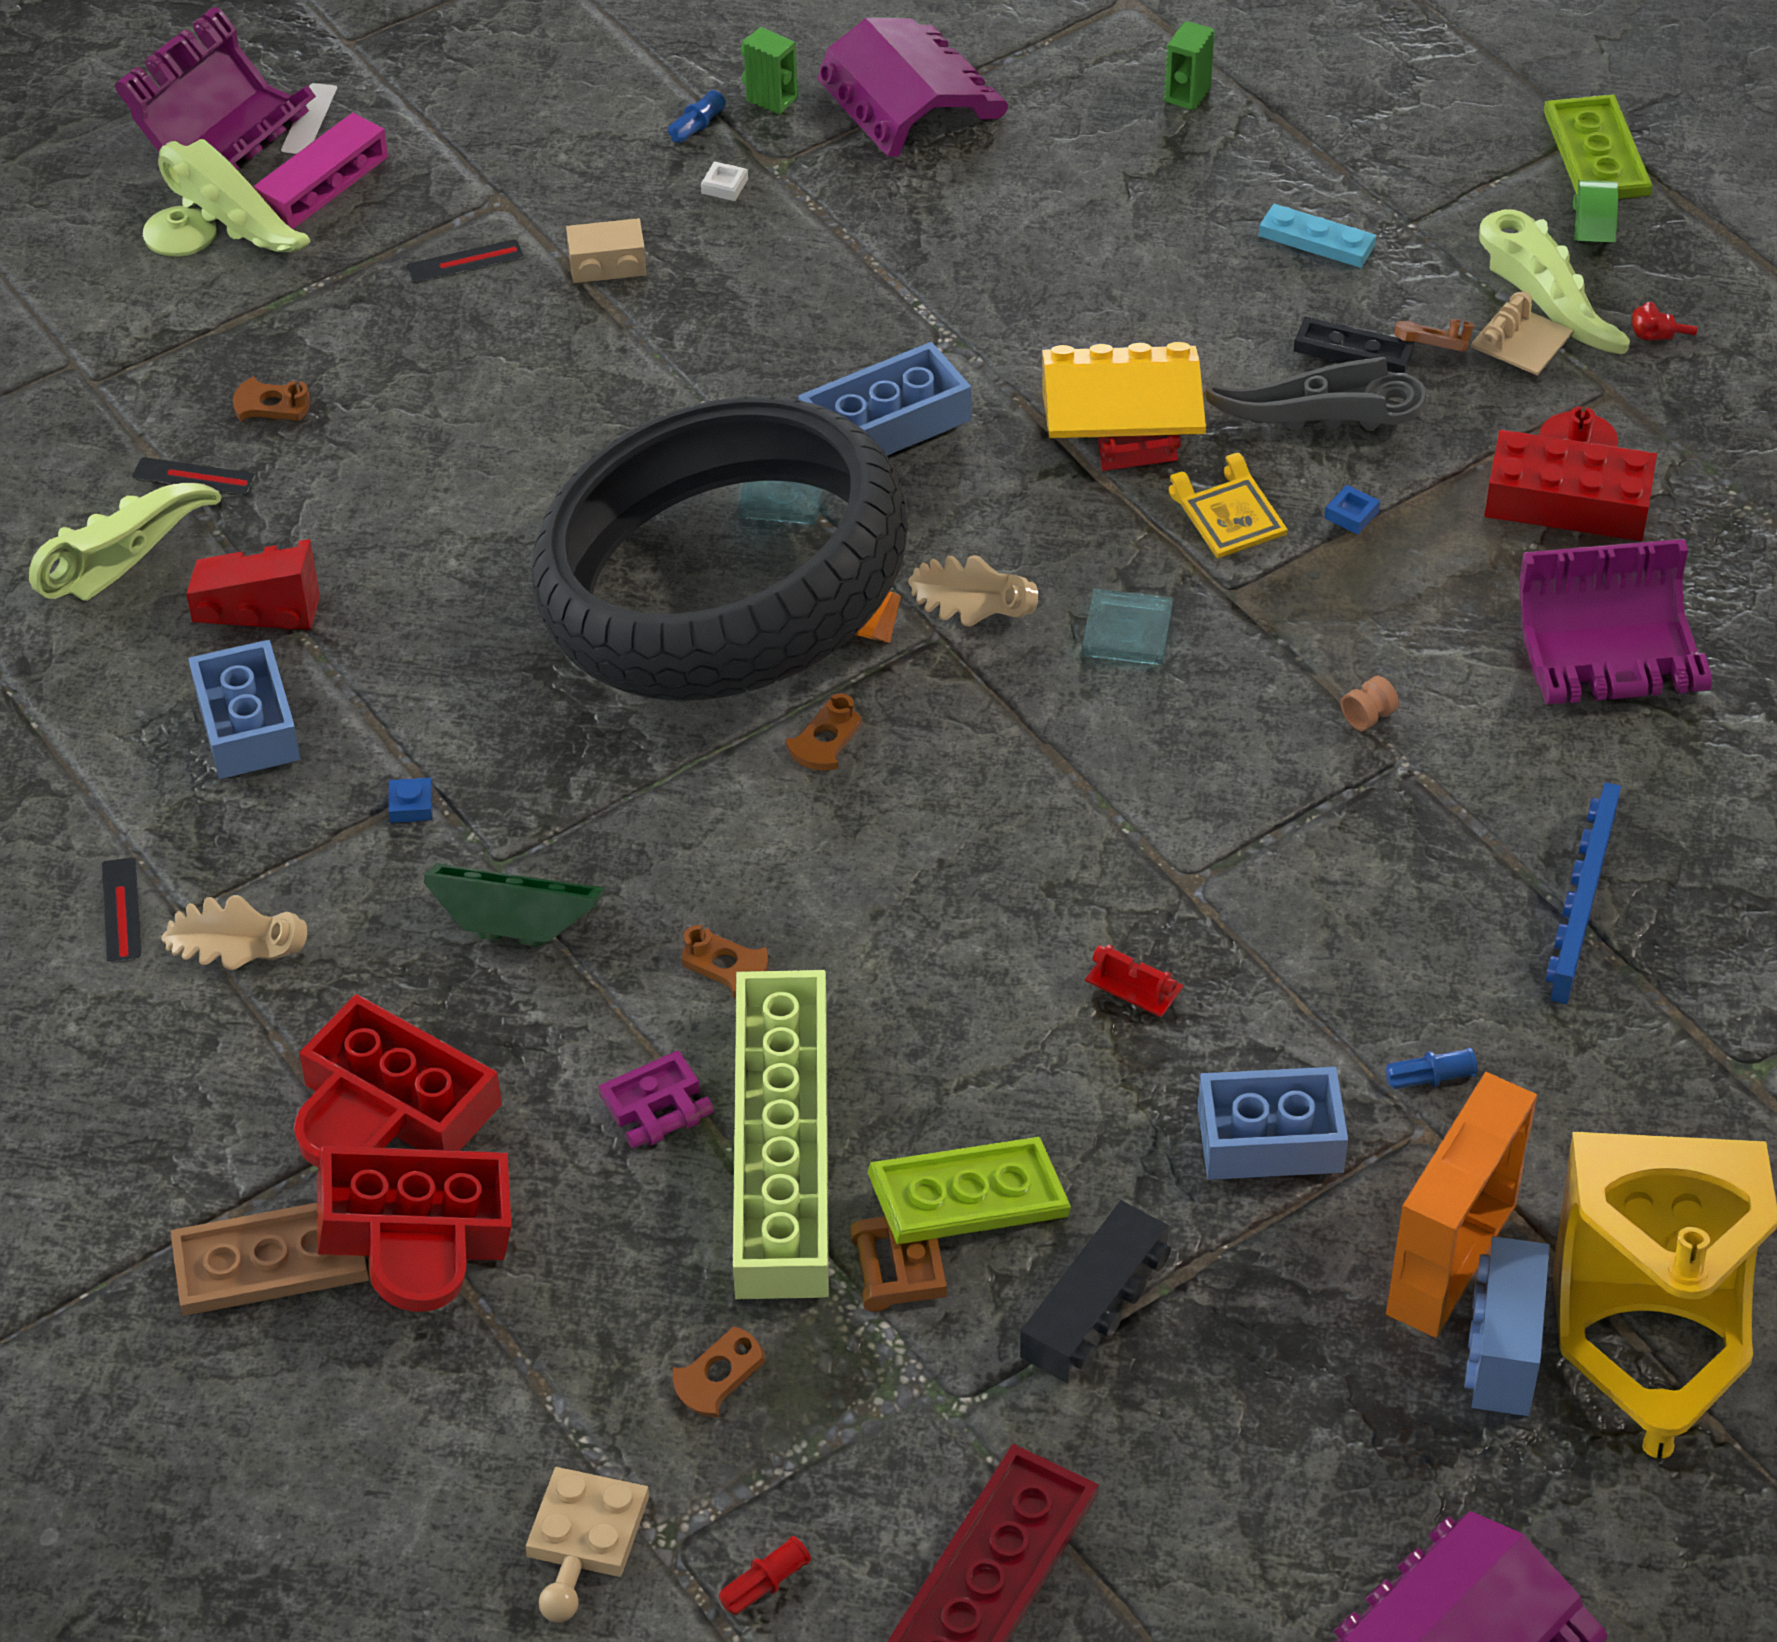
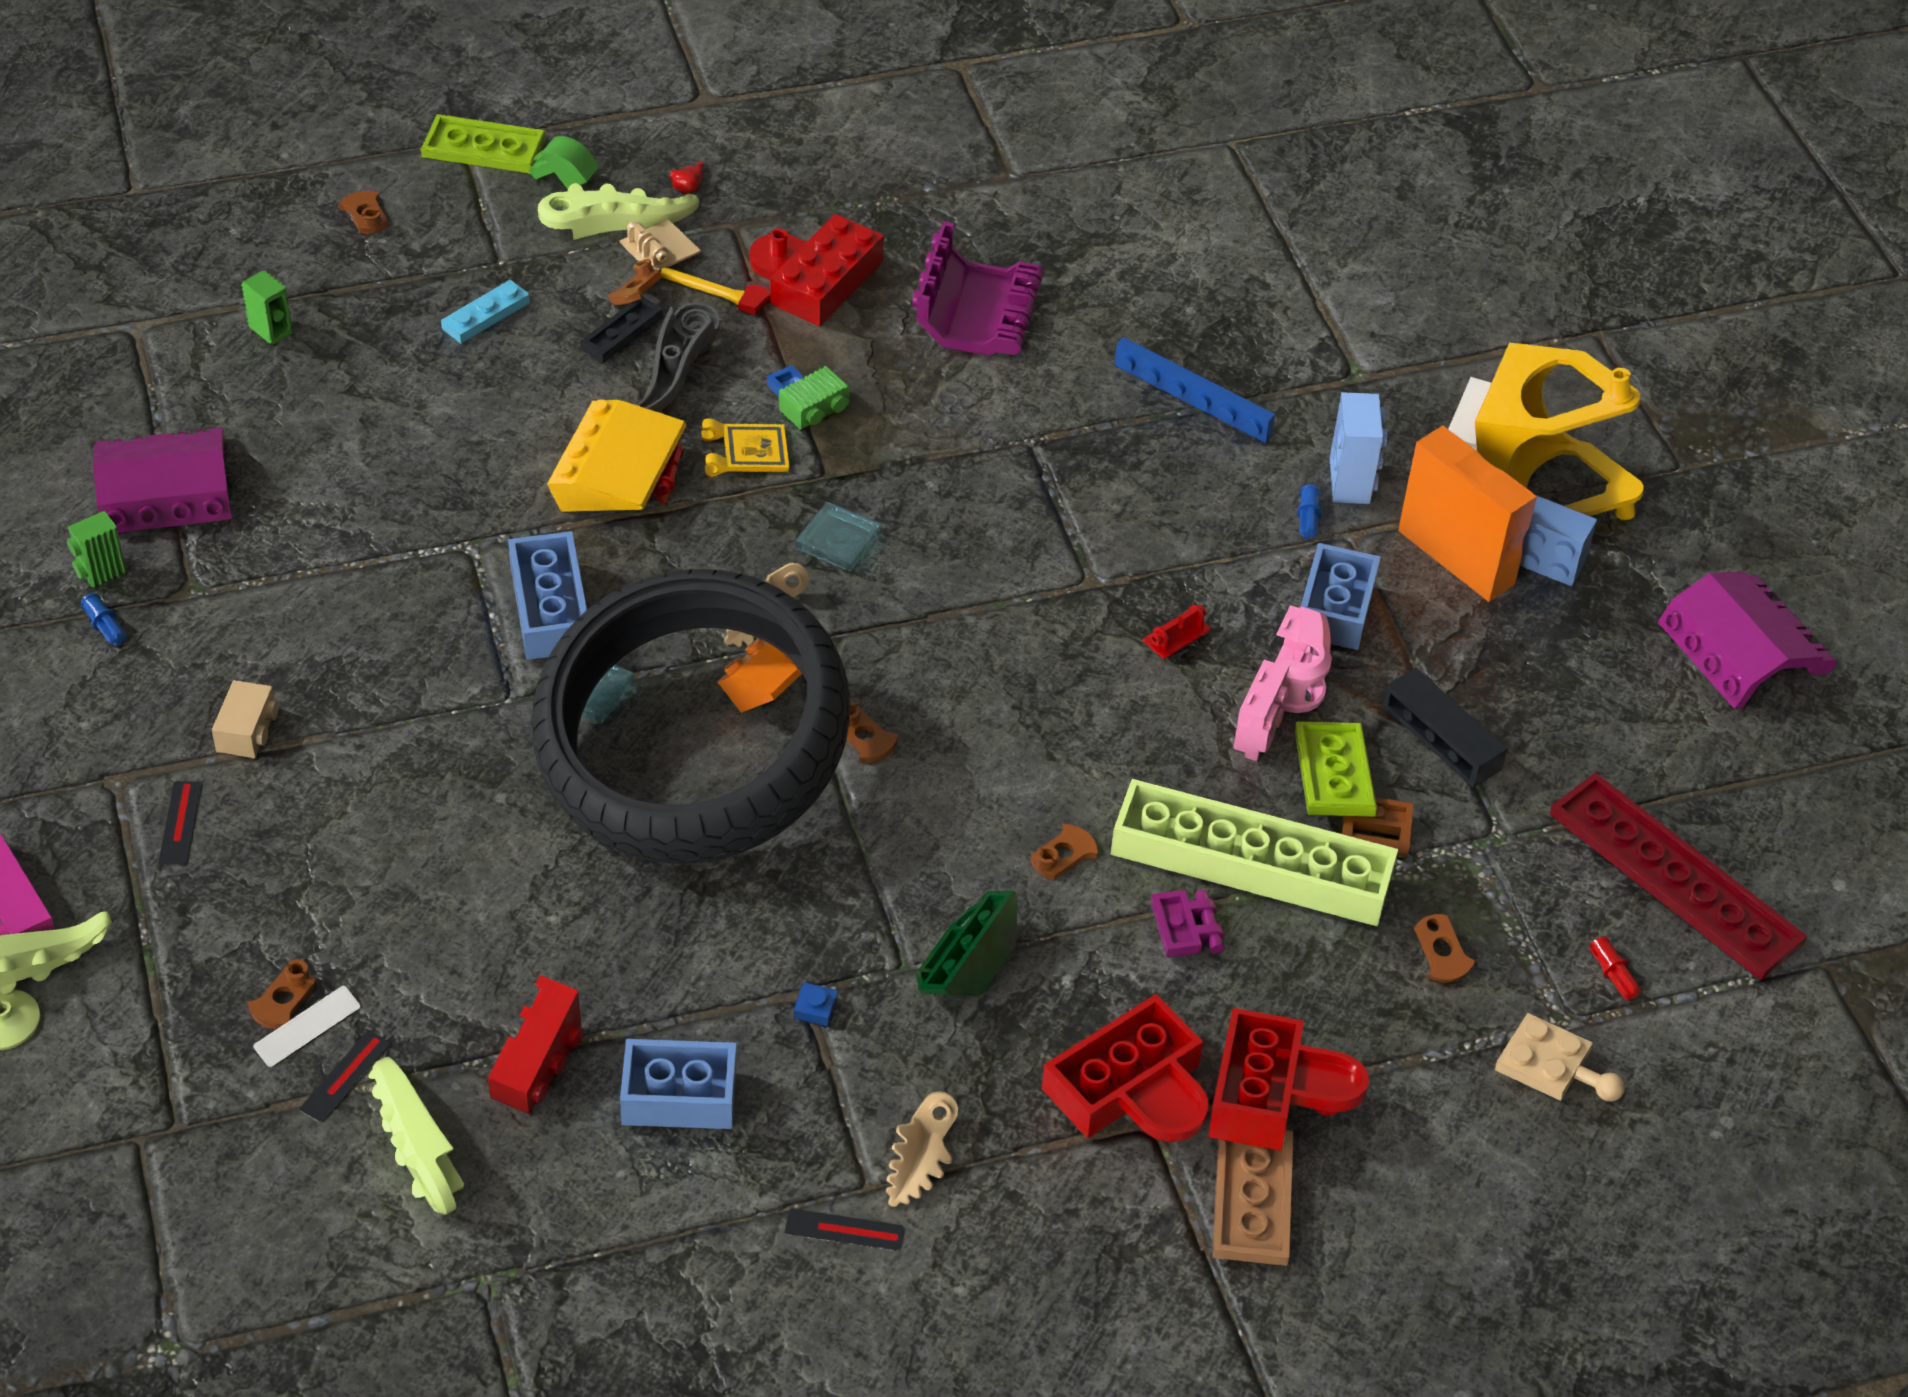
camera: 75 degrees left, 0 degrees up
white tile [701,162,748,201] -> none
nougat wheel [1340,676,1399,731] -> none
none -> white sticker [253,986,360,1067]
none -> dark orange piece [338,191,388,234]
none -> piece [661,267,770,315]
none -> bright green brick [779,366,850,430]
none -> bright pink piece [1233,605,1332,762]
none -> light blue brick [1330,392,1387,504]

